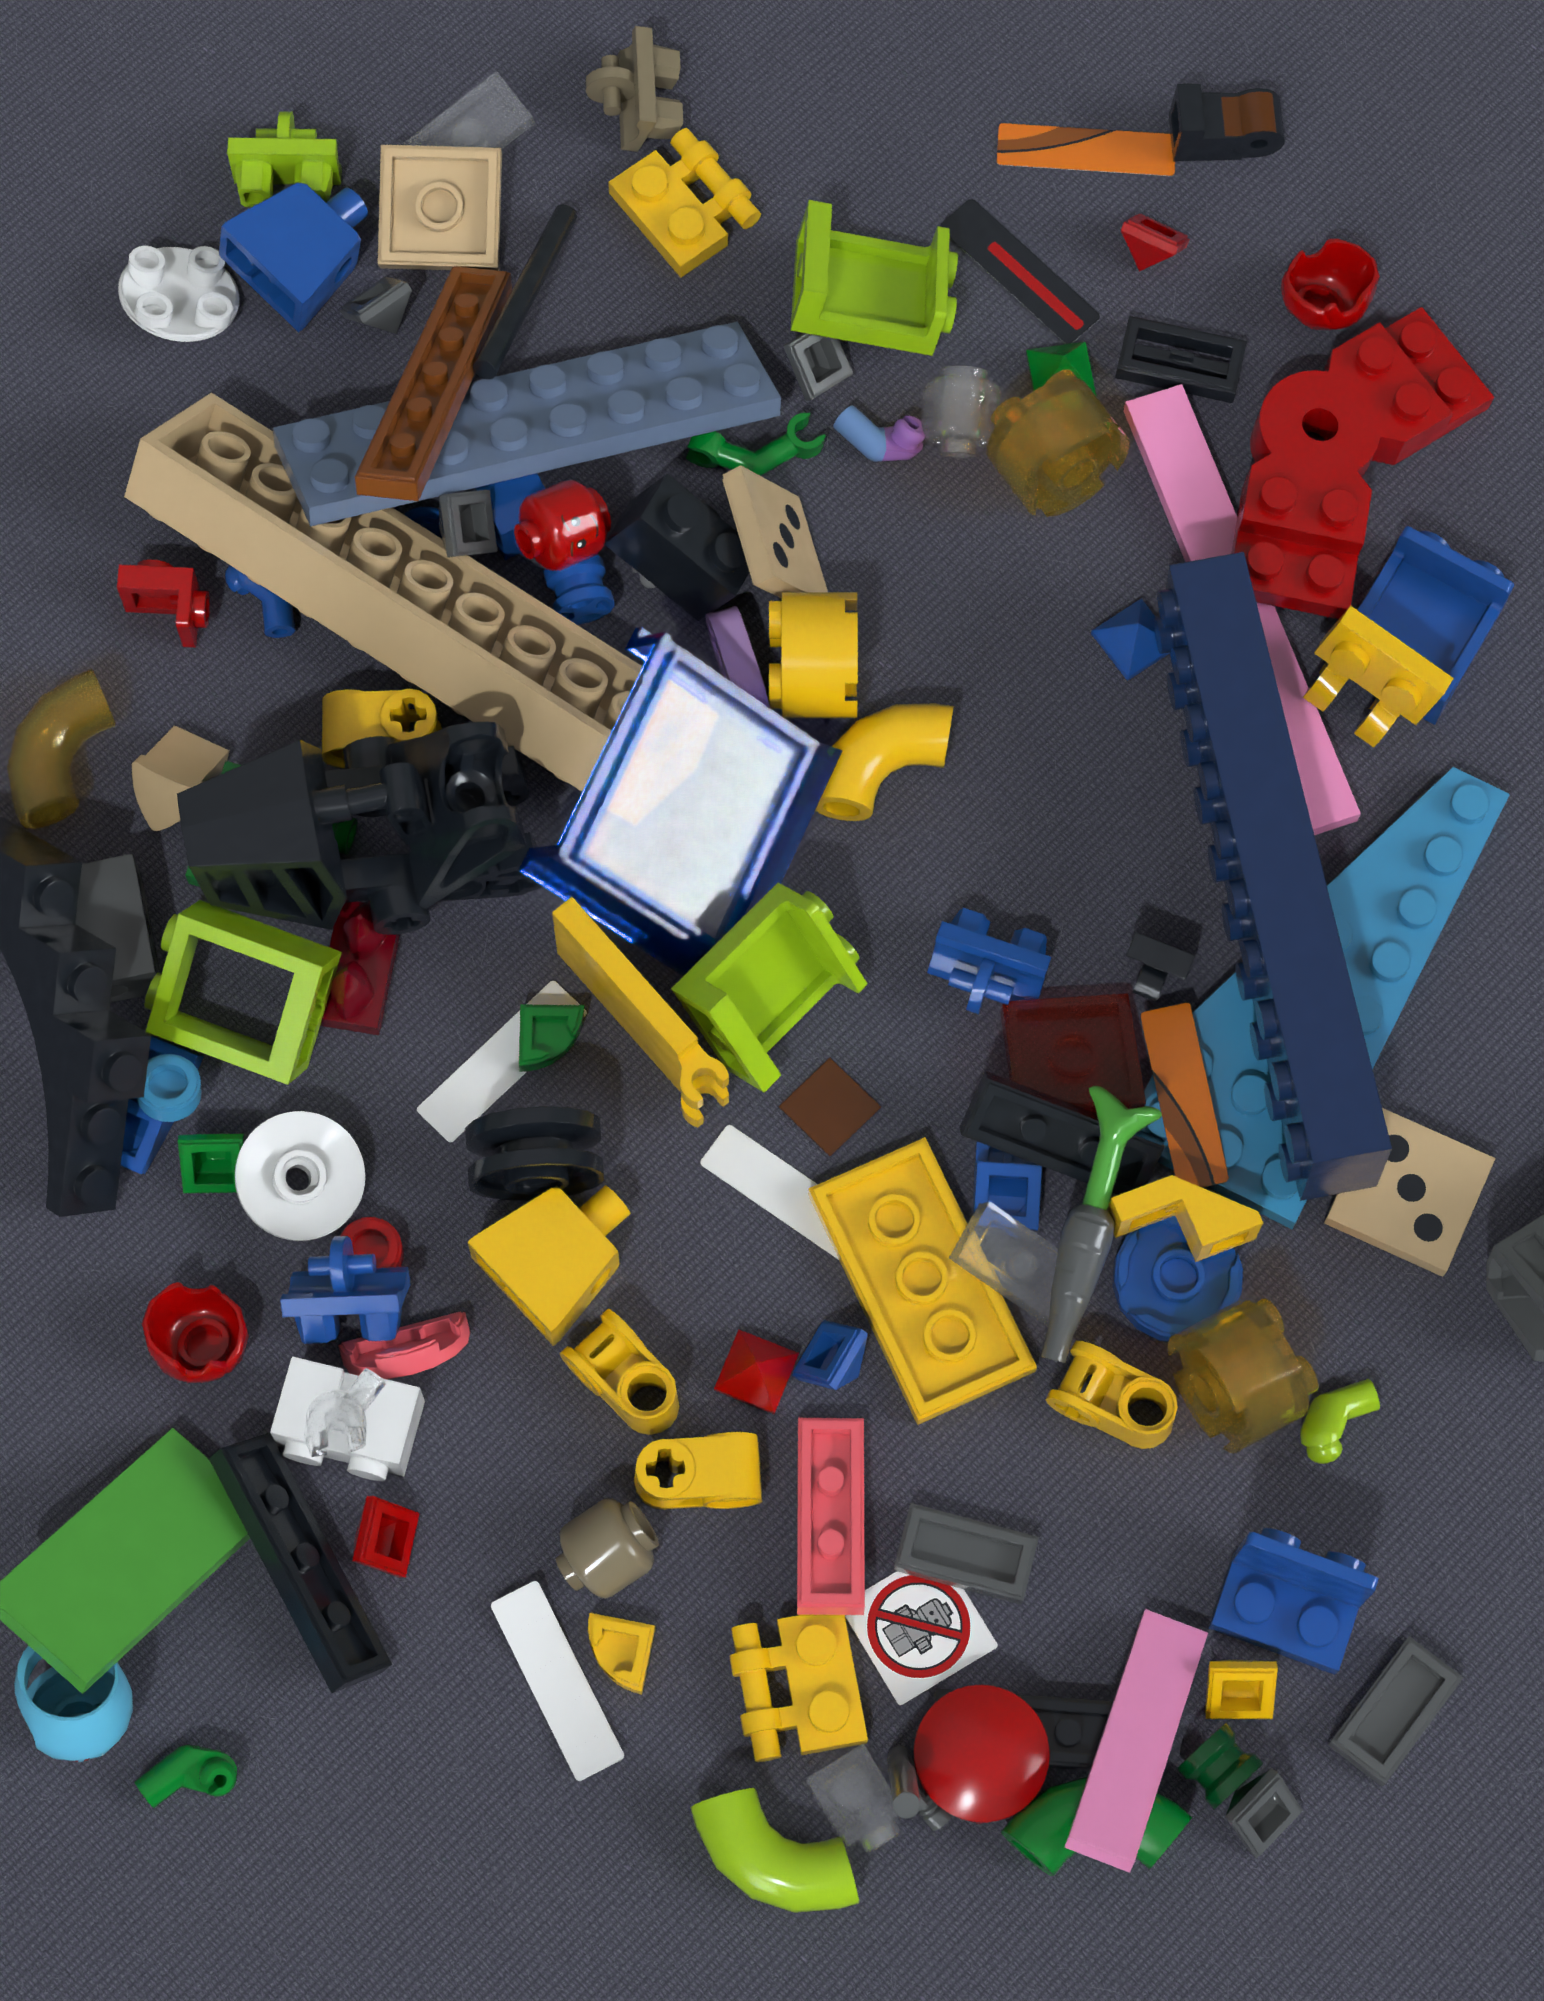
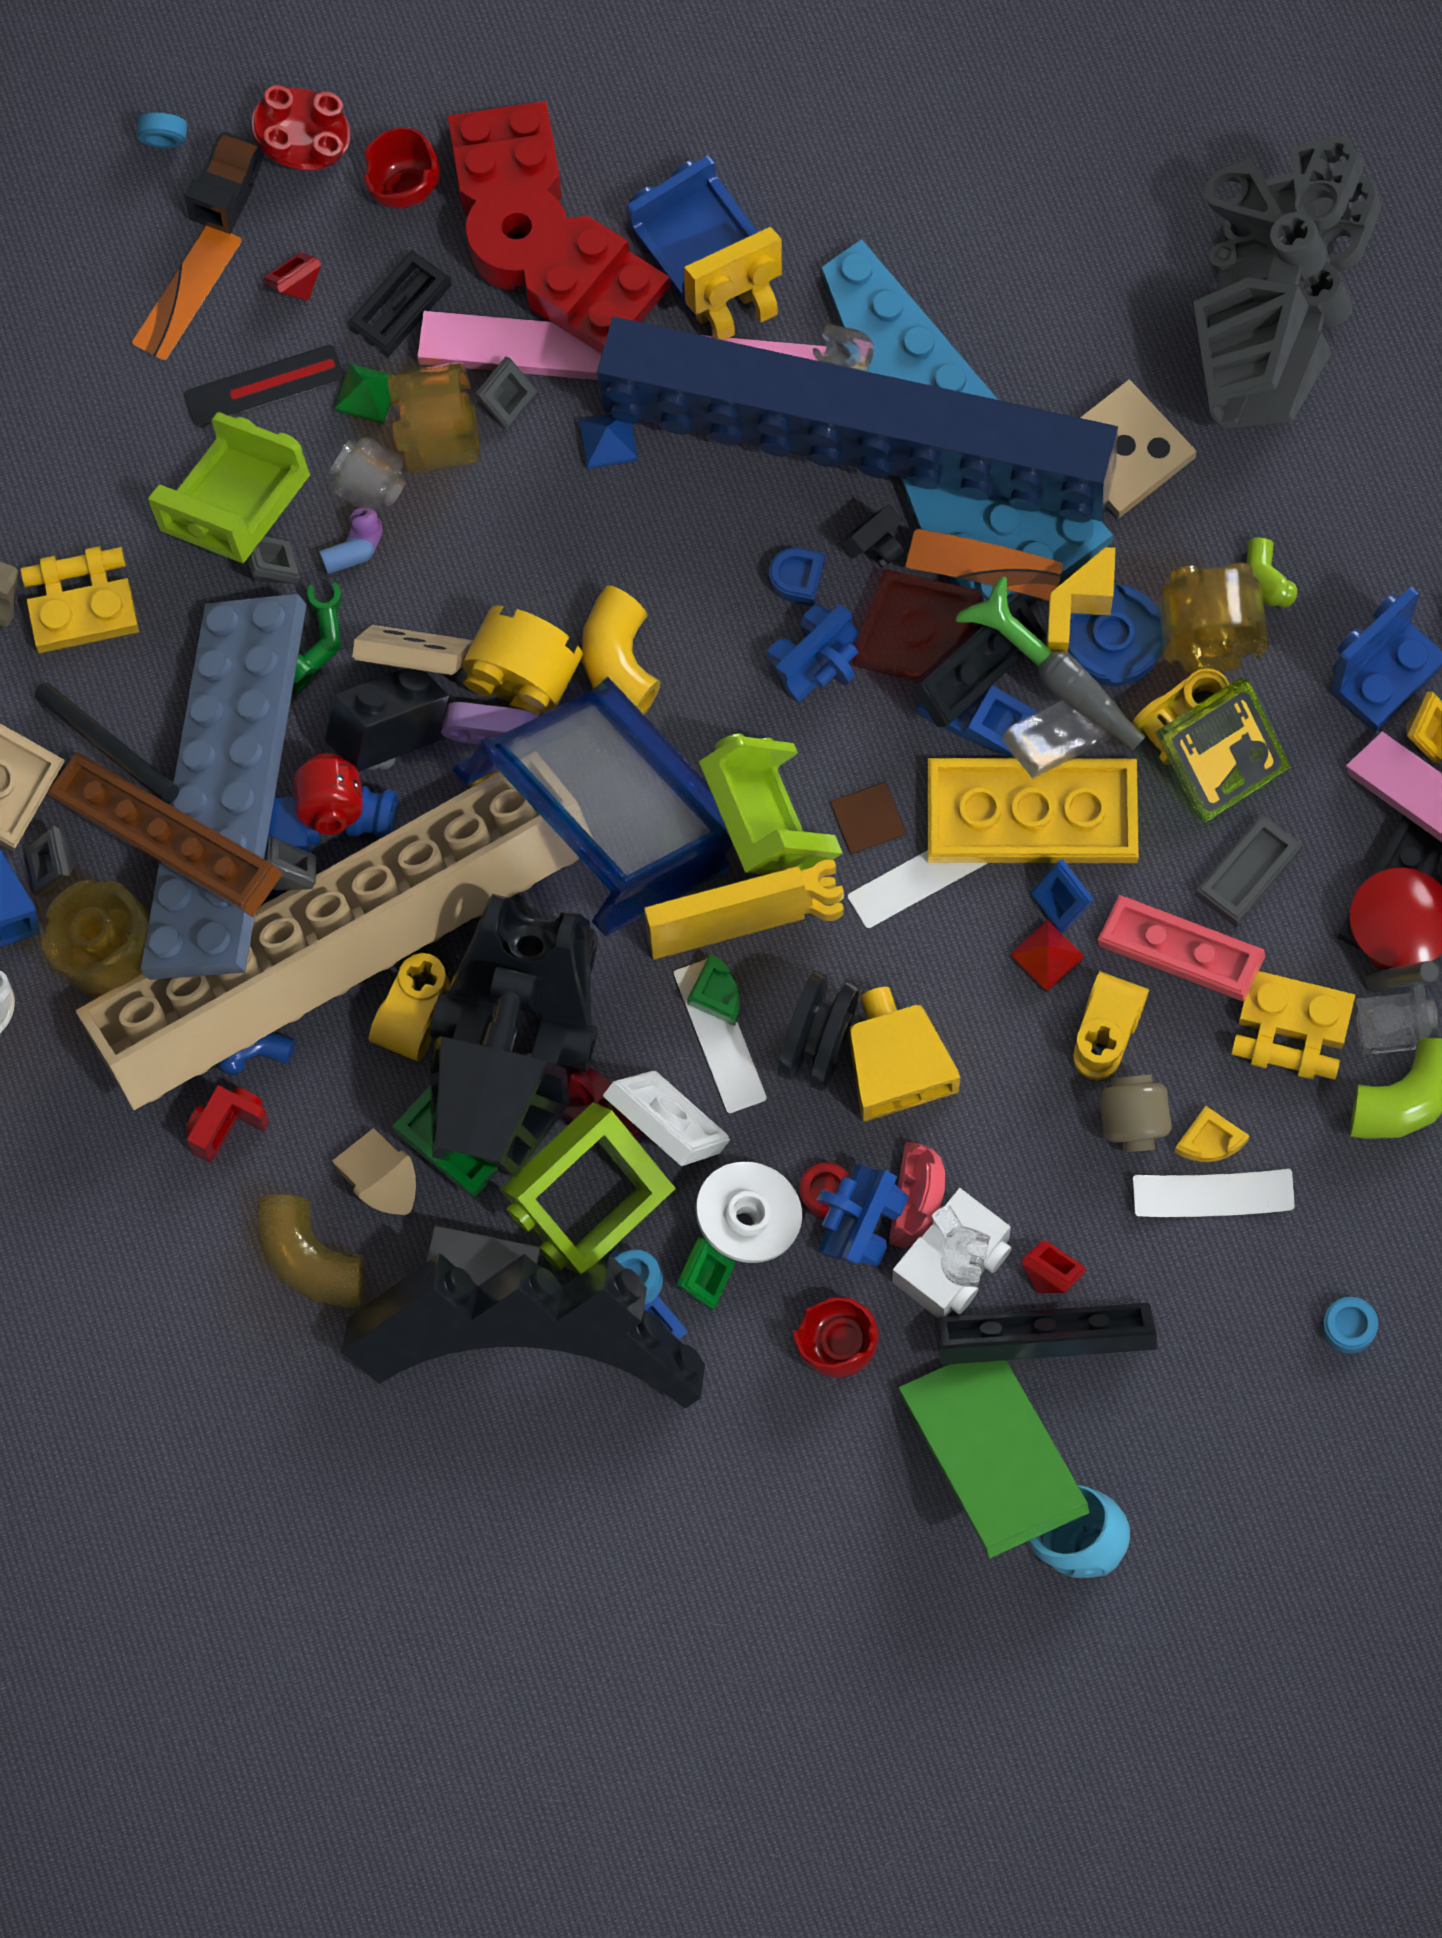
camera: 60 degrees left, 0 degrees up
green arm [134,1744,237,1808] -> none
yellow piece [560,1309,680,1435] -> none
sticker [845,1572,998,1705] -> none
none -> clear yellow brick [41,879,151,999]
none -> dark azure tile [136,113,187,148]
none -> red dish [251,85,350,171]
none -> dark grey slope [475,356,538,429]
none -> white tile [603,1071,730,1166]
none -> blue tile [769,547,825,606]
none -> clear piece [813,324,874,371]
none -> tile [1155,677,1290,822]
none -> dark azure tile [1322,1297,1378,1354]

